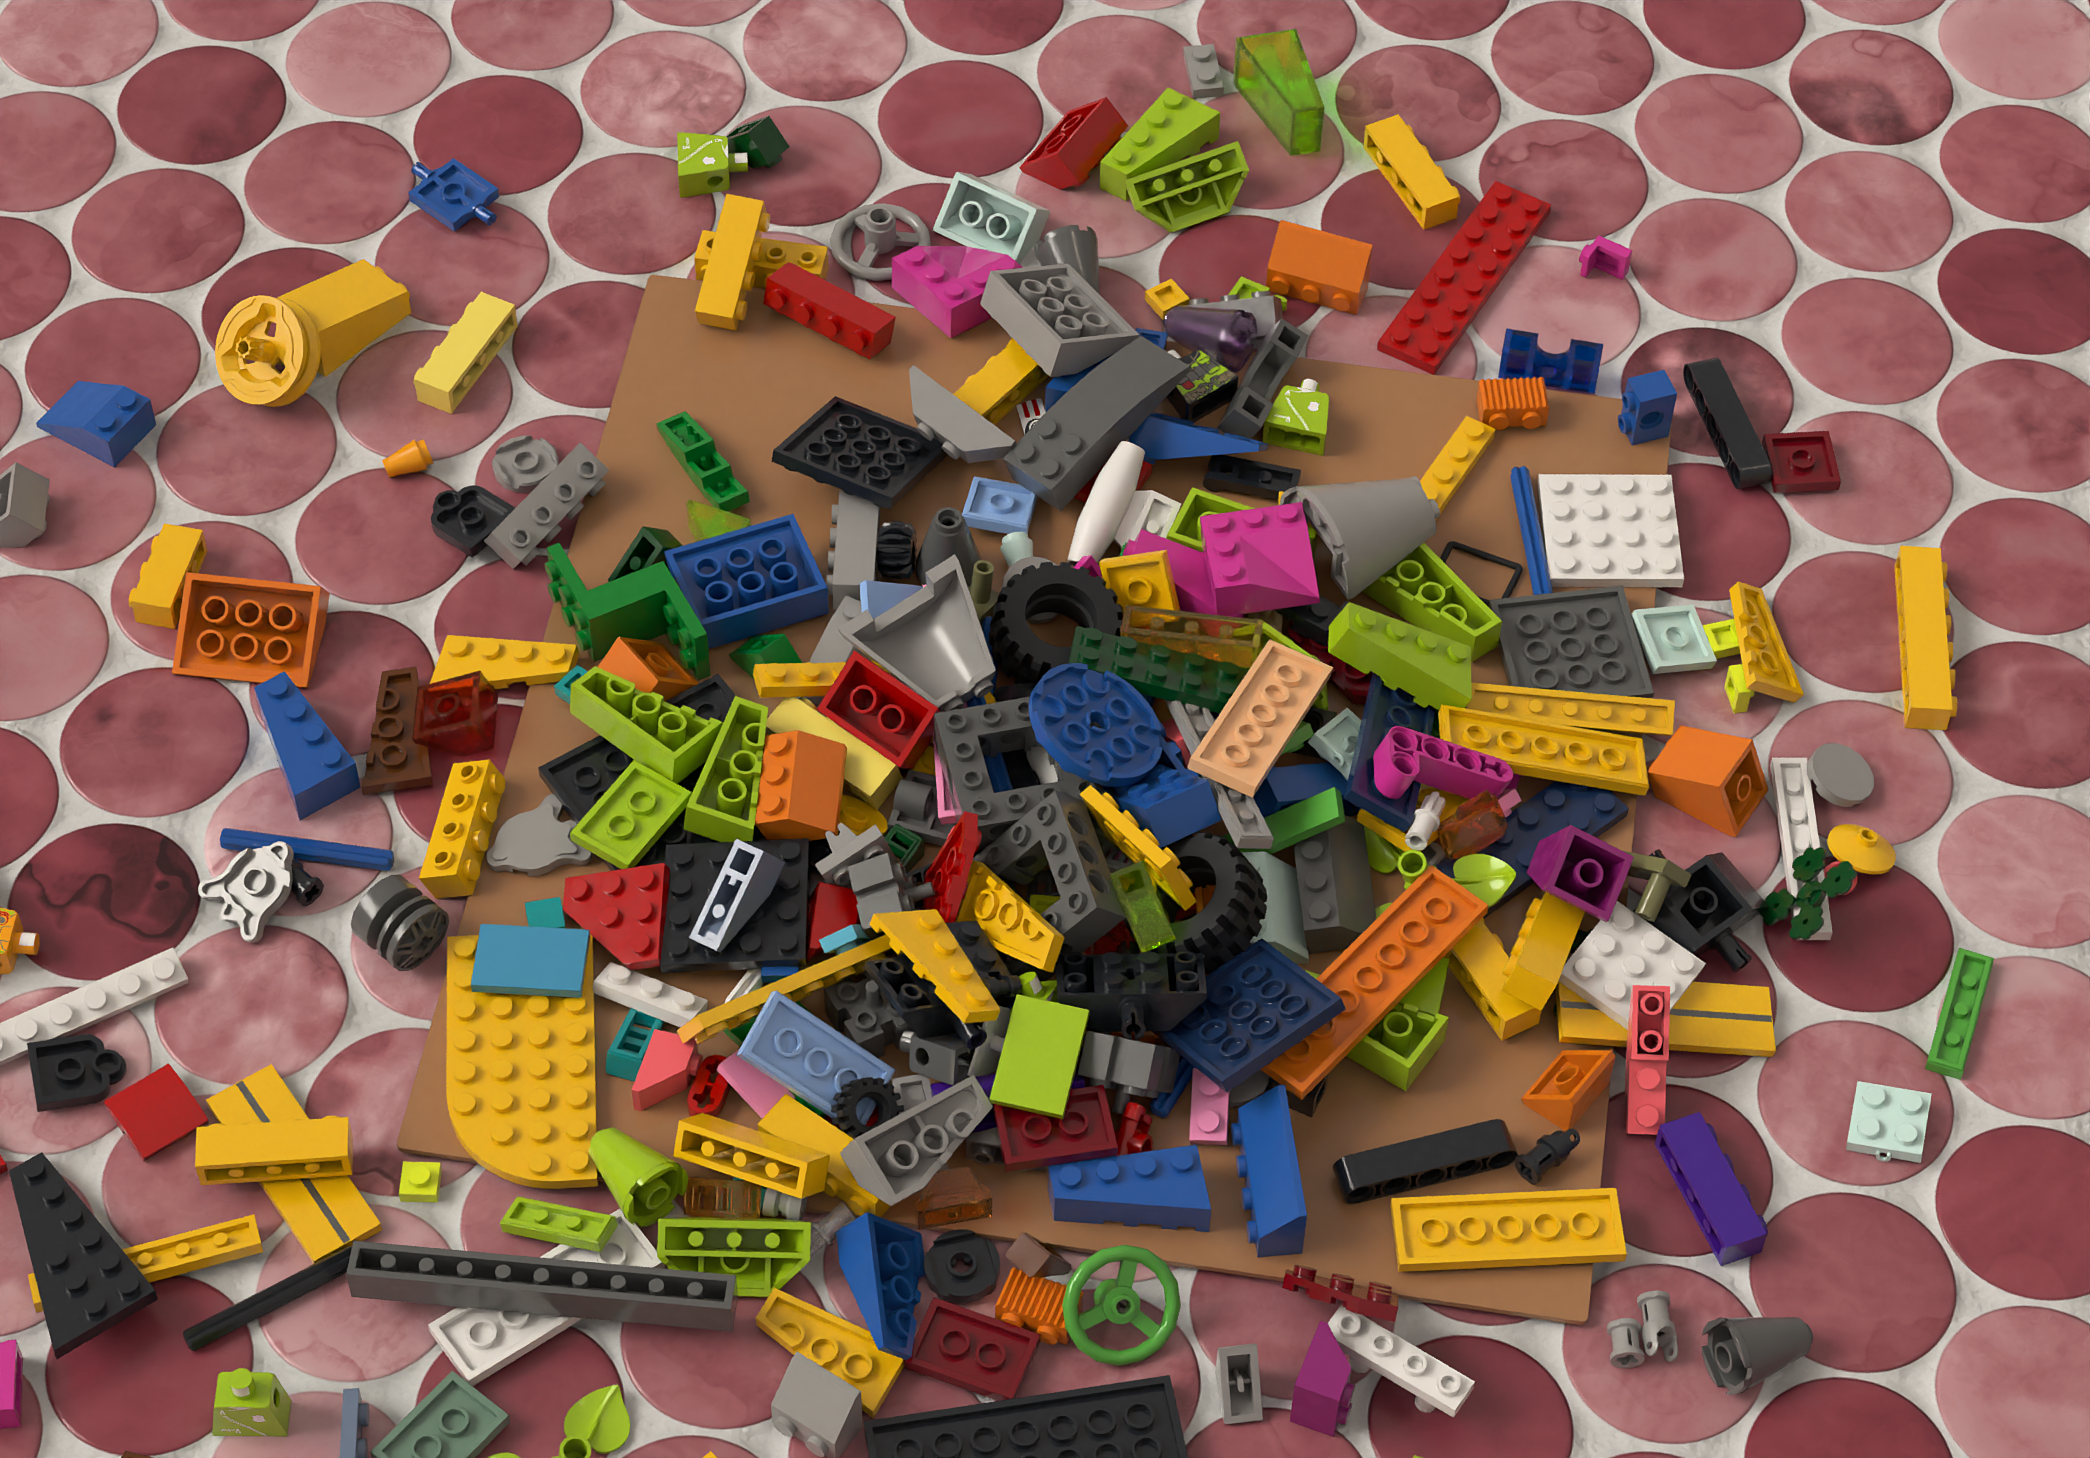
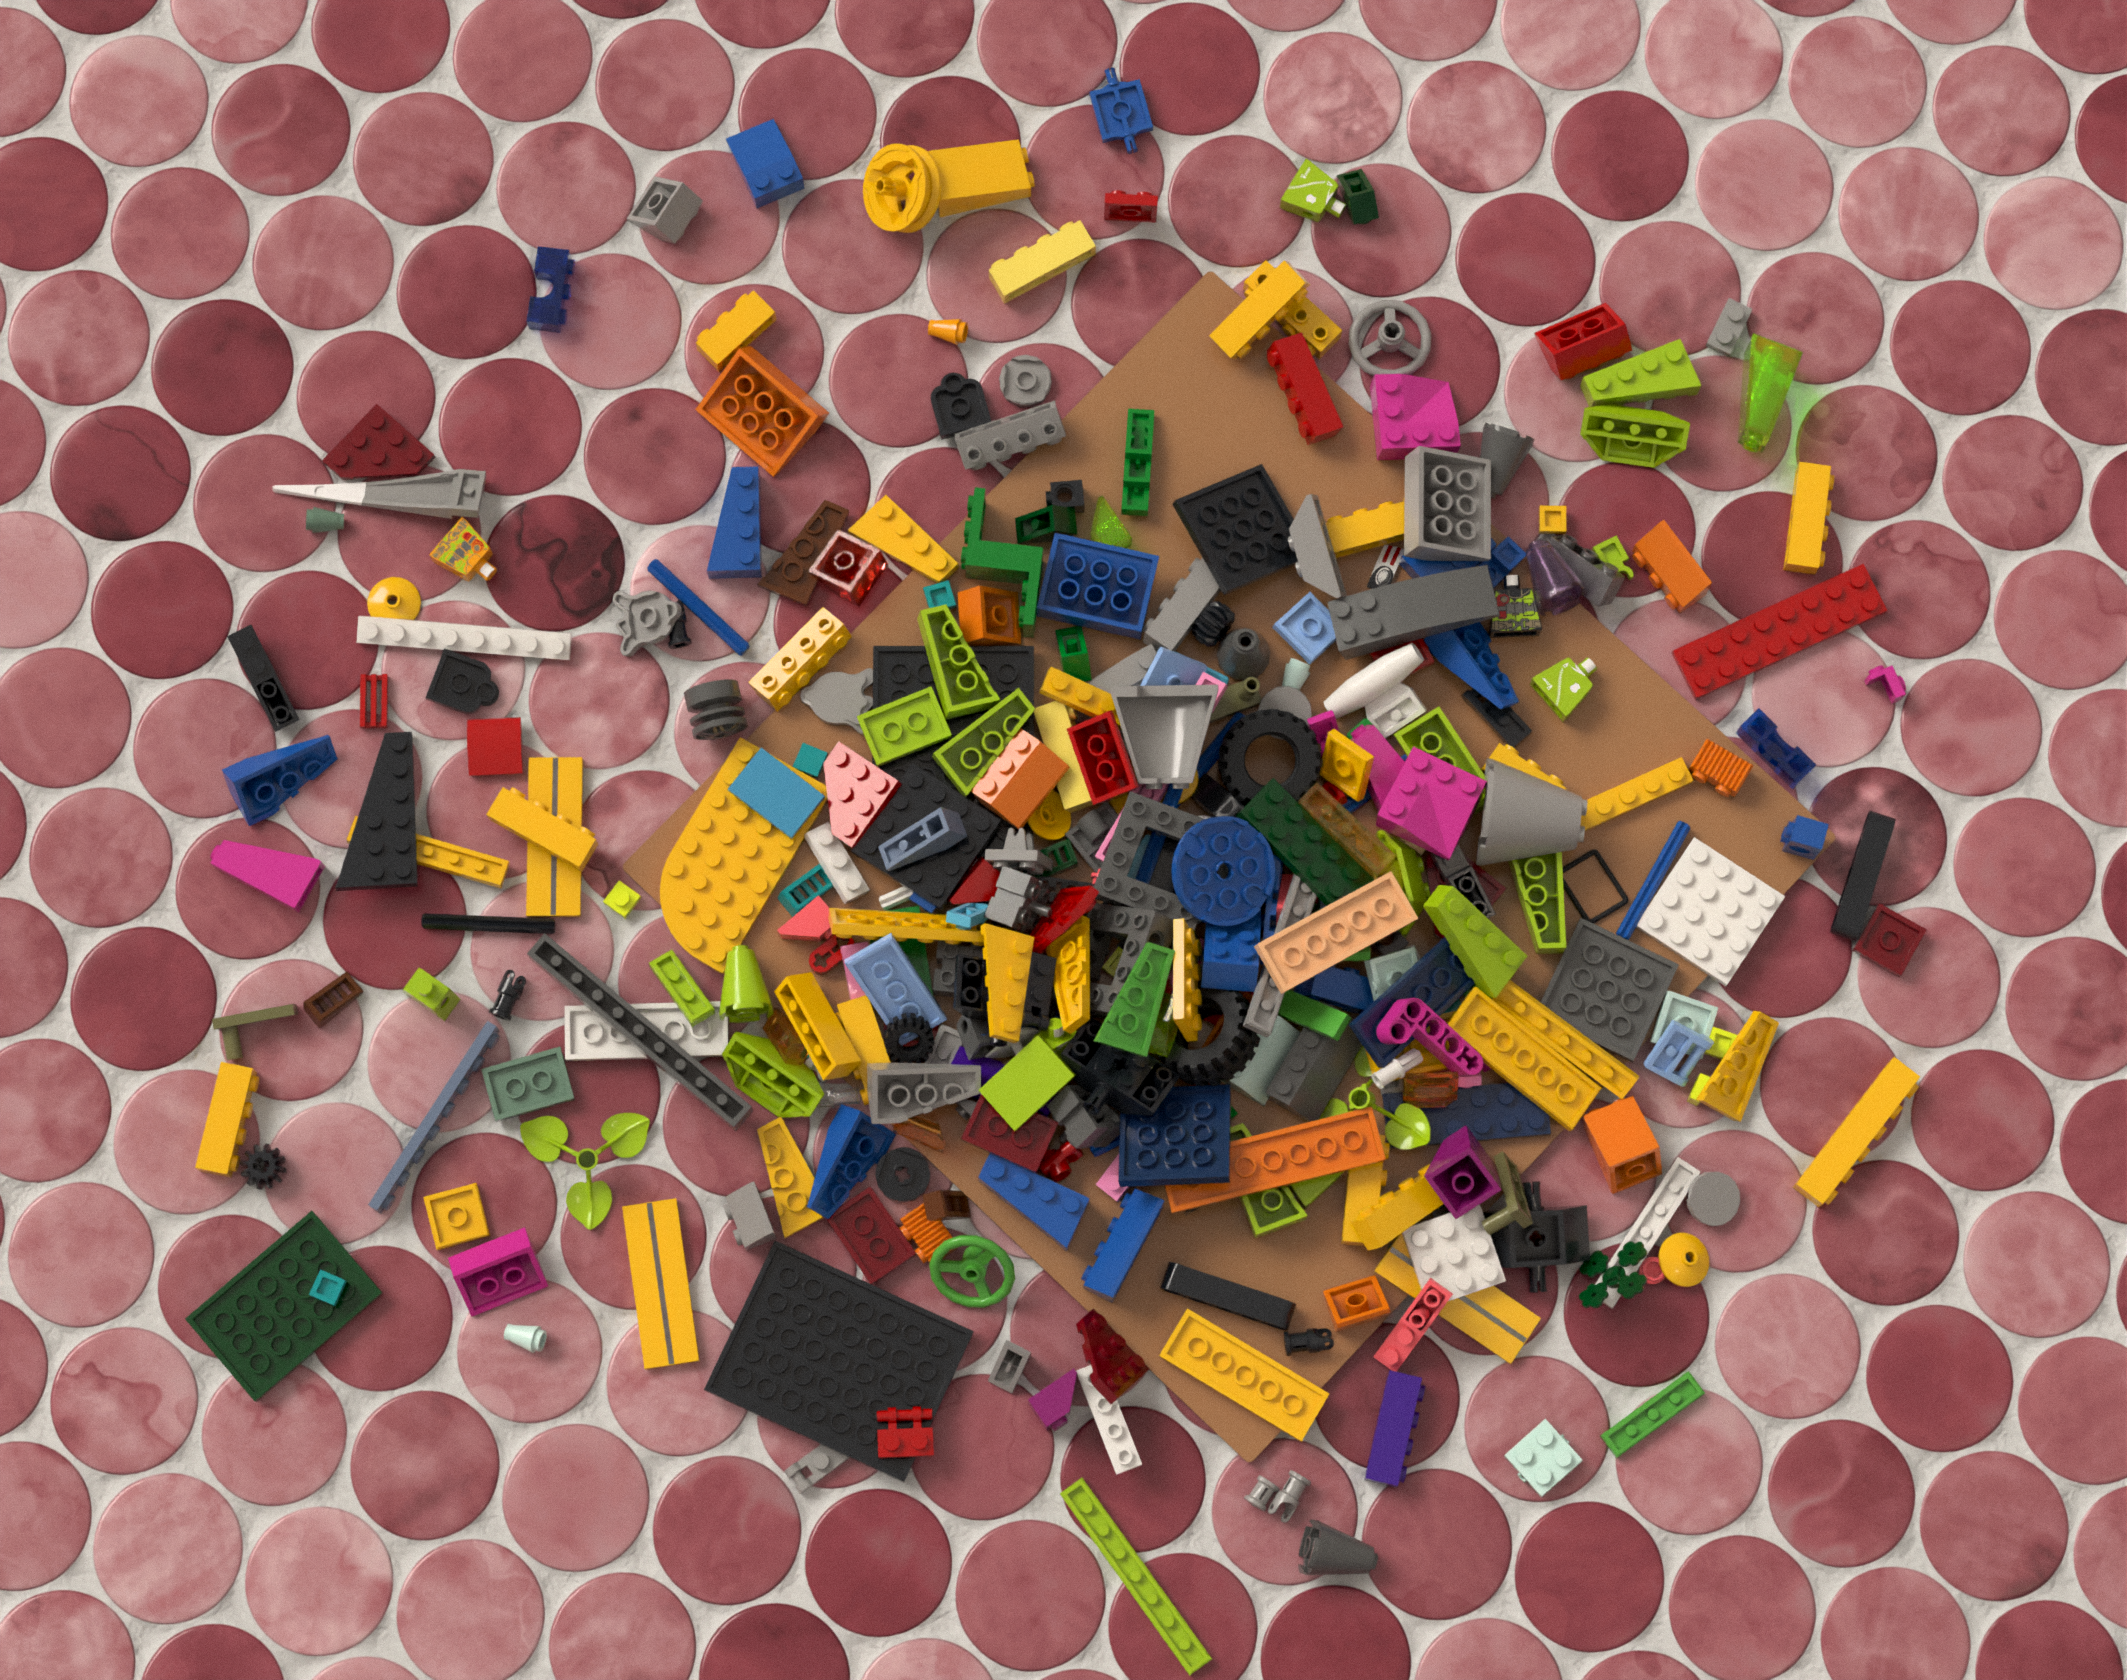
camera: 35 degrees right, 25 degrees up
light aqua slope [933,172,1051,264] -> none
dark grey arch [1217,318,1308,439] -> none
none -> black piece [488,970,526,1021]
none -> black brick [1045,480,1085,513]
none -> bright green wing [1094,943,1175,1057]
none -> red plate [1104,190,1158,223]
none -> light blue plate [1643,1020,1714,1087]

